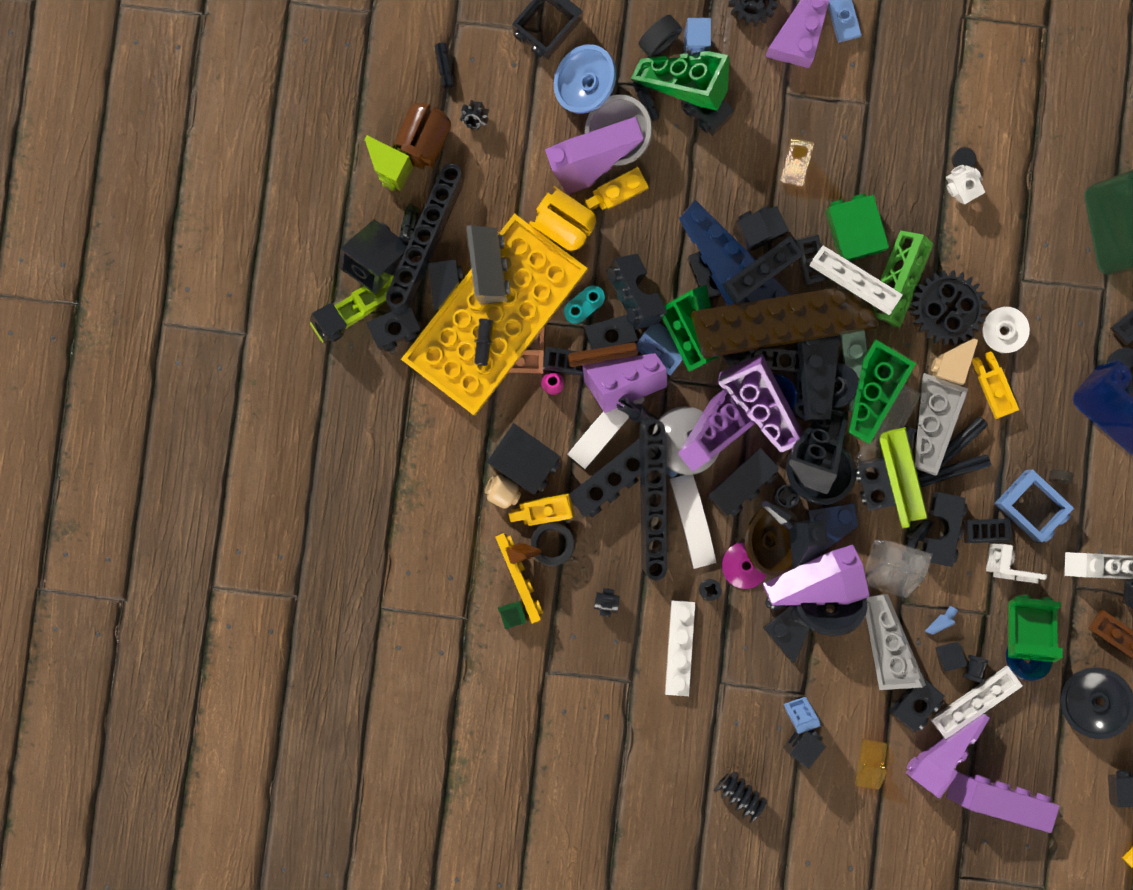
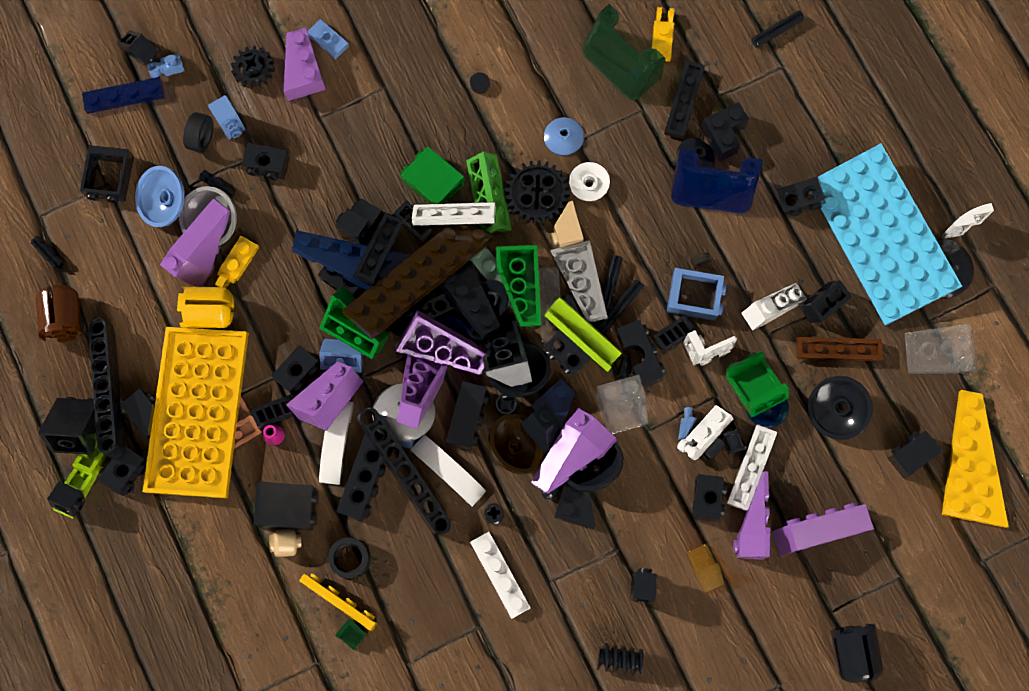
camera: 30 degrees left, 10 degrees down
lime slope [365,135,413,191] -> none
black axle [399,203,419,243] -> none
black gear [460,100,489,130] -> none
dark grey slope [466,225,511,305] -> none
black axle [474,318,494,366] -> none
reddish brown slope [506,543,542,564] -> none
yellow hinge [508,494,575,526] -> none
teal plate [564,286,605,324] -> none
reddish brown axle [568,342,638,367] -> none
black gear [594,588,620,617] -> none
black arch [606,253,667,330] -> none
black pin [617,397,657,429] -> none
green wedge [631,51,730,111] -> none
magenta dish [722,542,766,589] -> none
black bar [762,501,794,529] -> none
clear yellow slope [780,138,814,187] -> none
medium blue plate [784,697,821,734] -> none
light grey wing [866,594,926,690] -> none
white brick [946,165,985,204] -> none
yellow hinge [972,351,1019,419] -> none
none -> medium blue dish [544,118,584,156]
none -> white plate [677,405,733,460]

